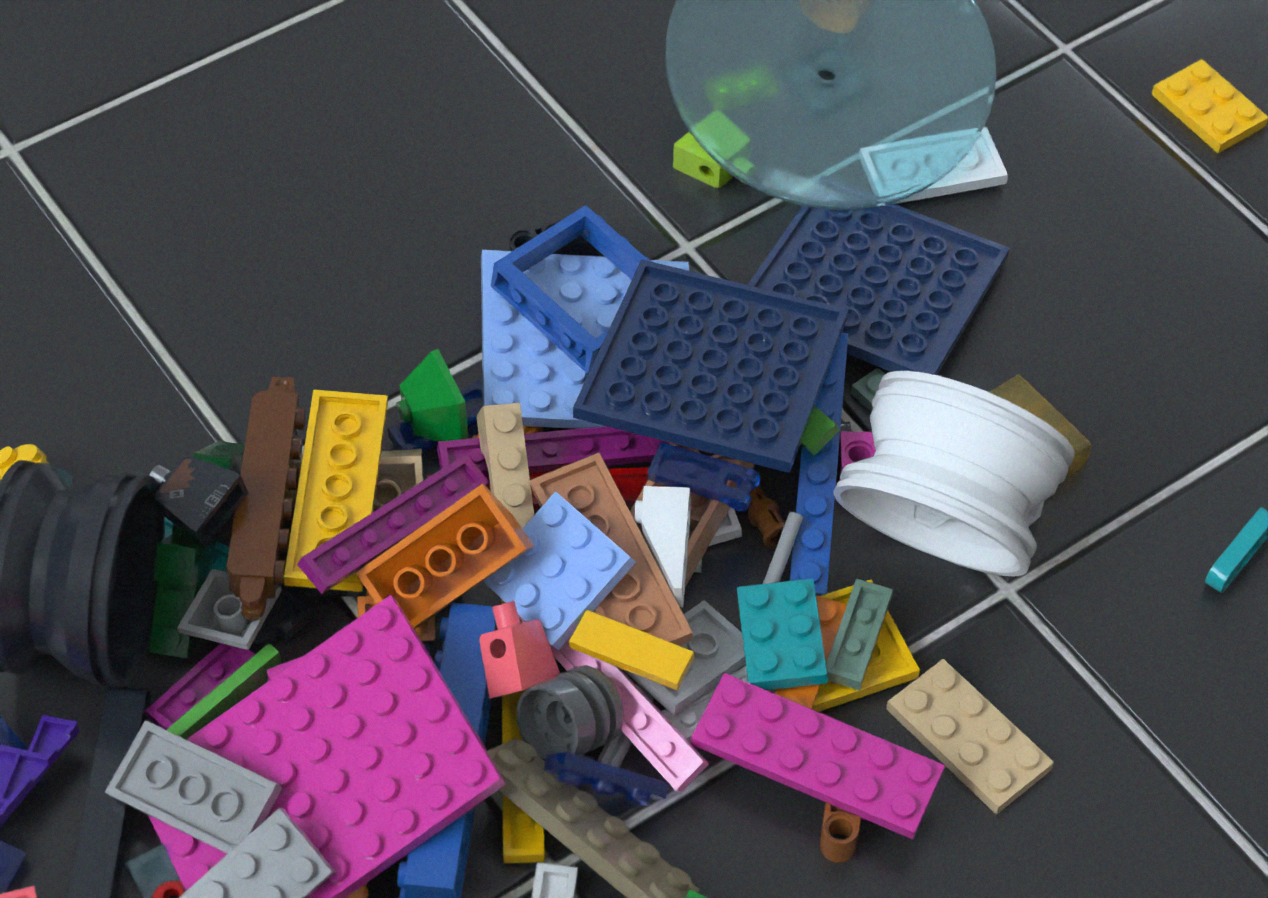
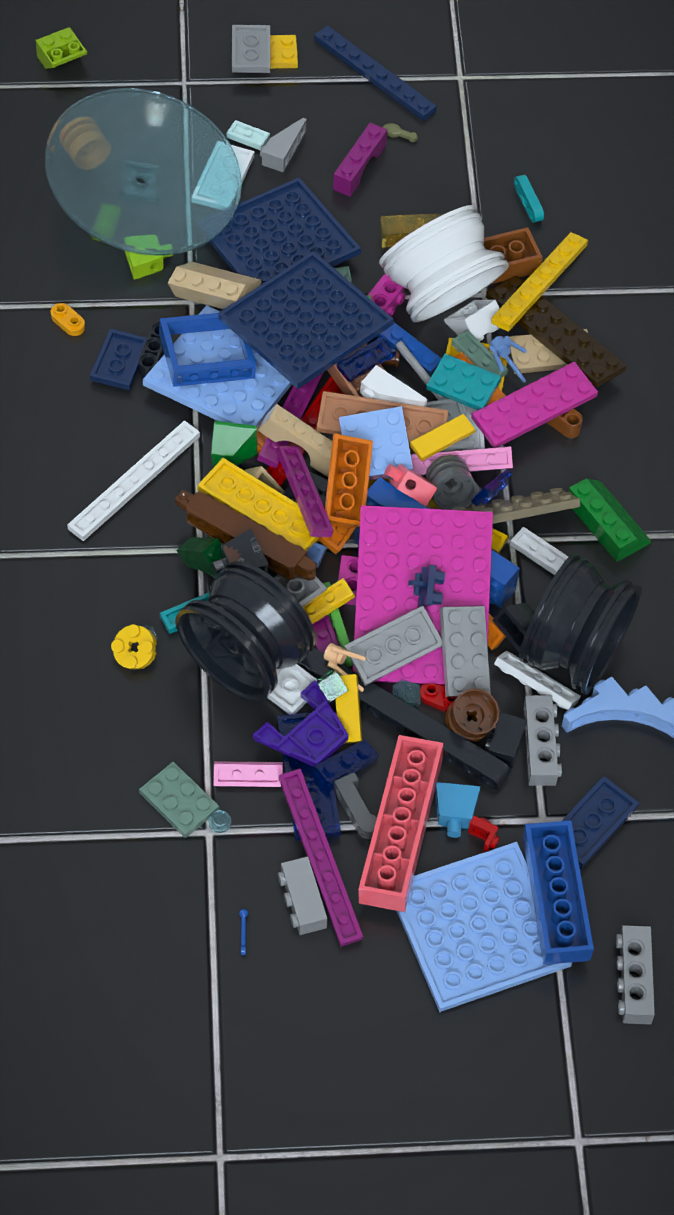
camera: 60 degrees left, 5 degrees up
none -> light orange plate [51,303,85,336]
none -> white plate [67,421,200,541]
none -> dark blue plate [90,328,147,390]
none -> tan slope [168,262,261,310]
none -> light aqua plate [227,120,270,151]
none -> light grey plate [232,25,270,73]
none -> light grey slope [260,118,306,172]
none -> white plate [267,664,322,717]
none -> yellow tile [303,578,355,624]
none -> medium blue plate [307,543,326,568]
none -> panel [317,669,348,702]
none -> light nougat plant [324,643,366,692]
none -> magenta arch [333,123,387,197]
none -> yellow tile [334,674,362,744]
none -> olive piece [382,123,418,142]
none -> dark blue hips [408,565,445,607]
none -> white slope [444,300,500,341]
none -> dark orange brick [483,227,542,285]
none -> dark brown plate [486,276,627,388]
none -> medium blue plant [489,336,527,383]
none -> yellow plate [491,232,588,332]

